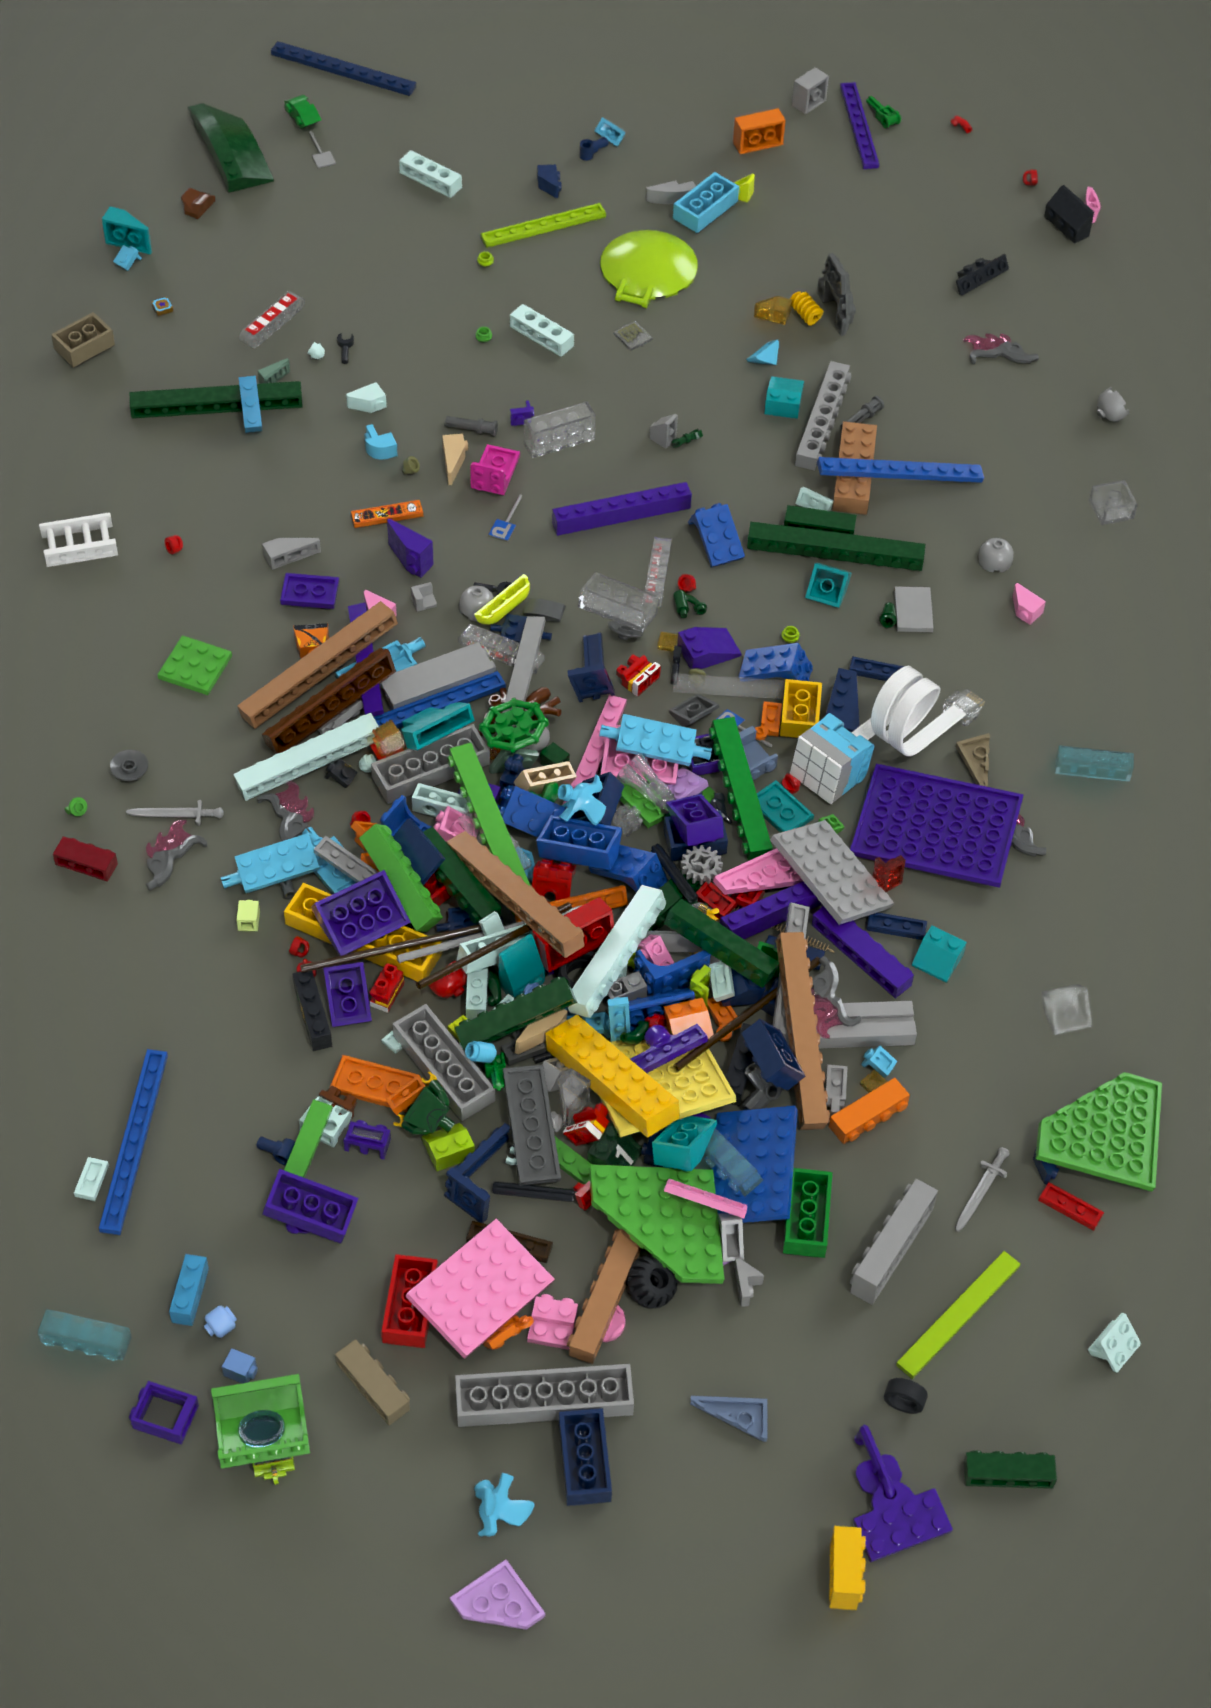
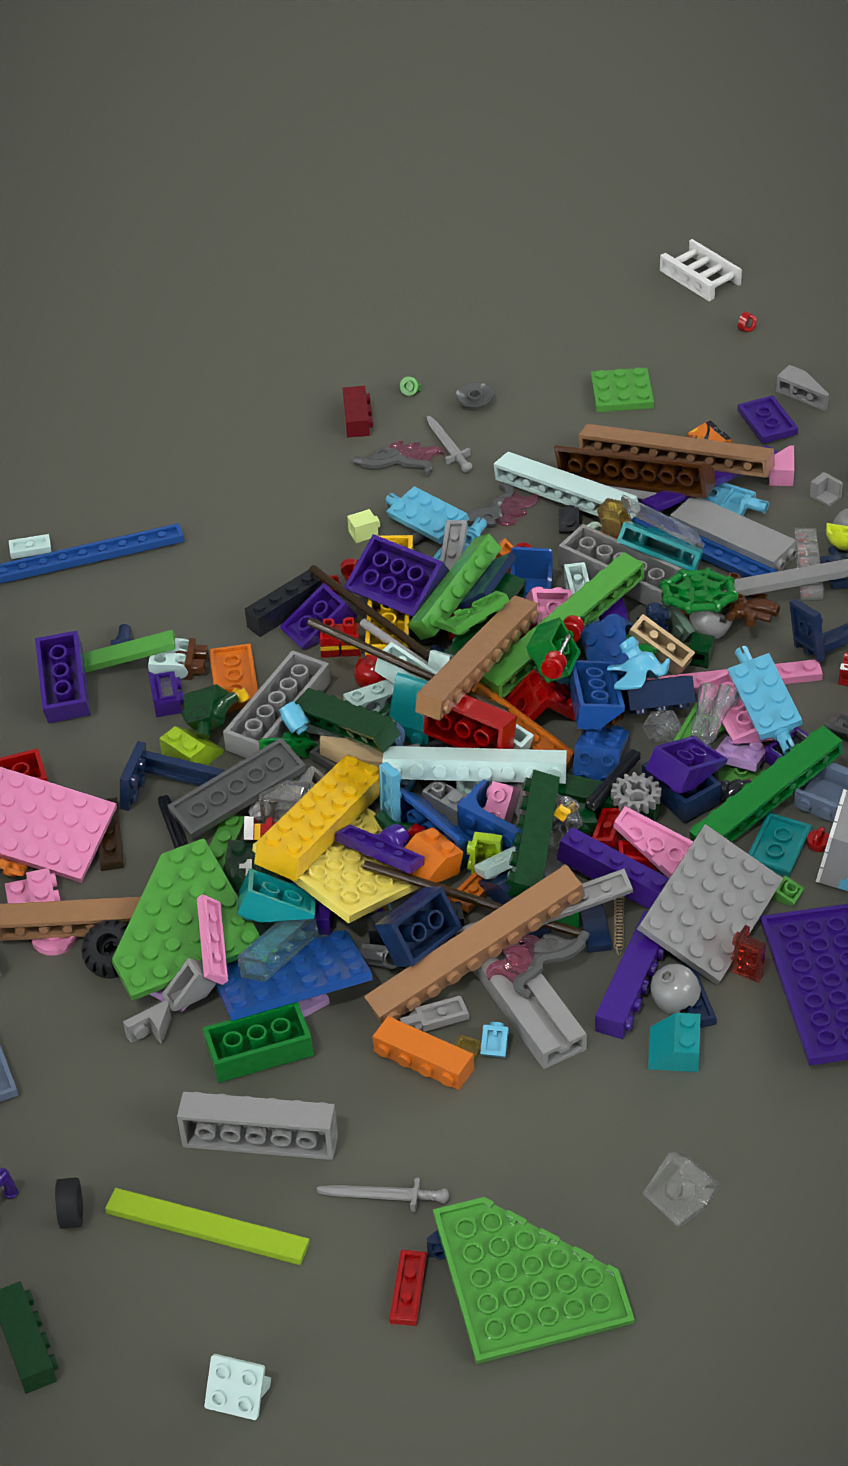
camera: 70 degrees right, 10 degrees down
none -> bright green wing [436,591,510,635]
none -> green brick [526,615,585,683]
none -> clear piece [621,495,704,549]
none -> light grey cylinder [650,964,701,1014]

